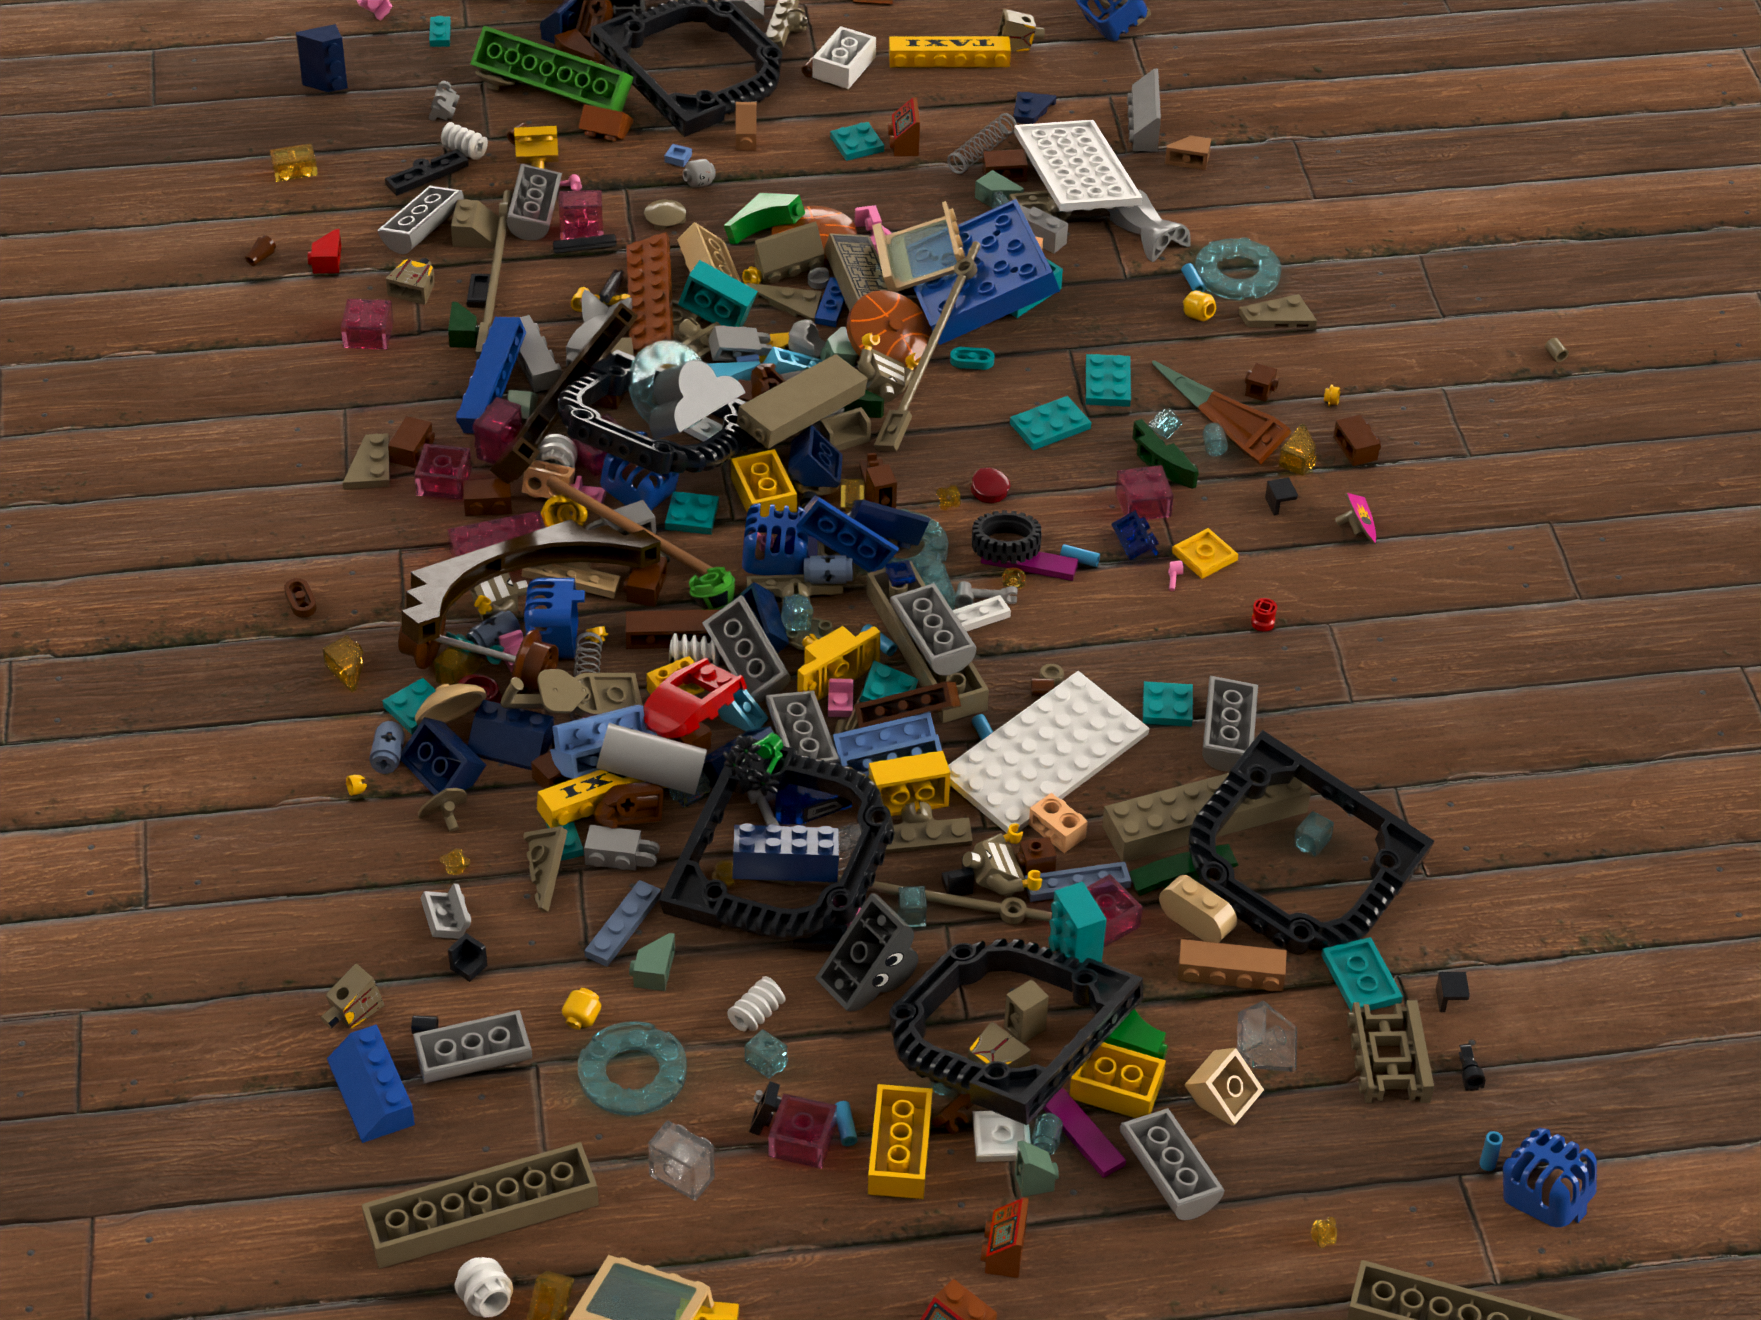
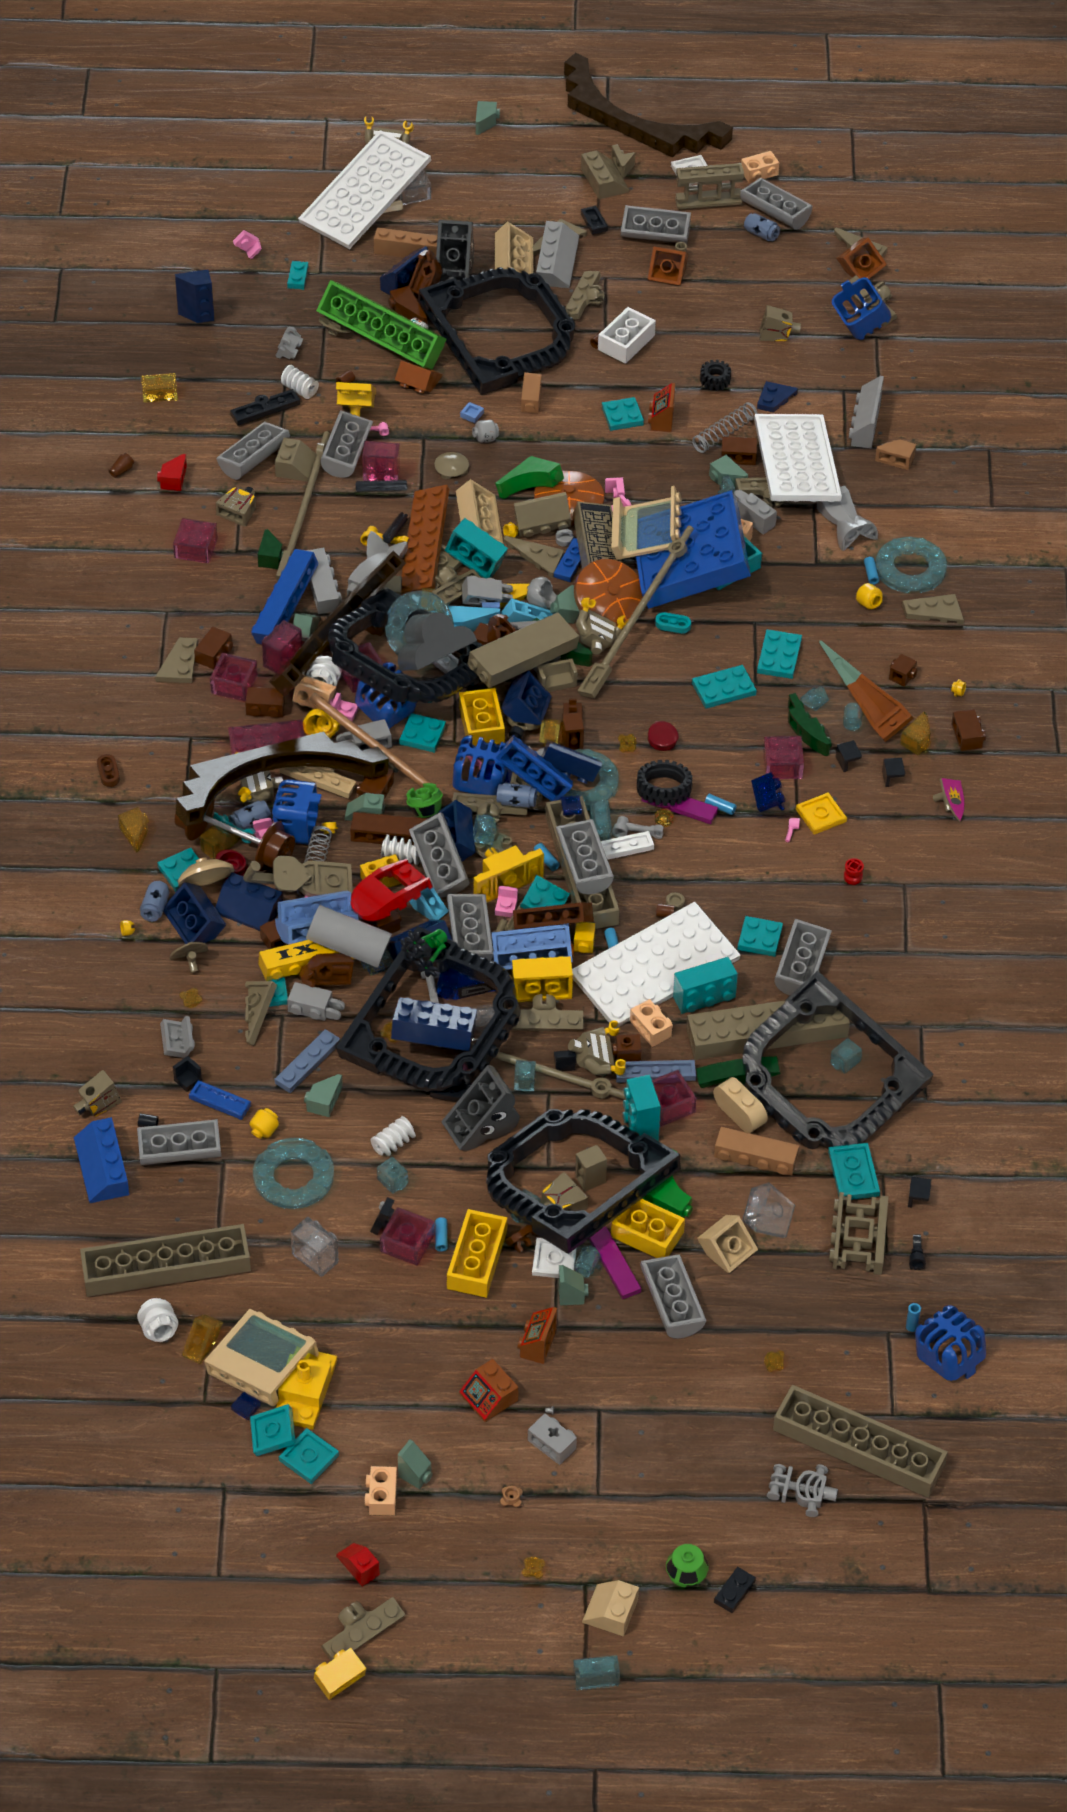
camera: 10 degrees right, 5 degrees up
black tile [467,273,490,308] -> none
yellow brick [889,36,1011,67] -> none
none -> blue plate [189,1080,251,1120]
none -> sand green slope [345,793,385,821]
none -> yellow brick [574,923,596,953]
none -> teal brick [673,957,738,1014]
none -> black tyre [700,360,731,391]
none -> black panel [836,740,862,772]

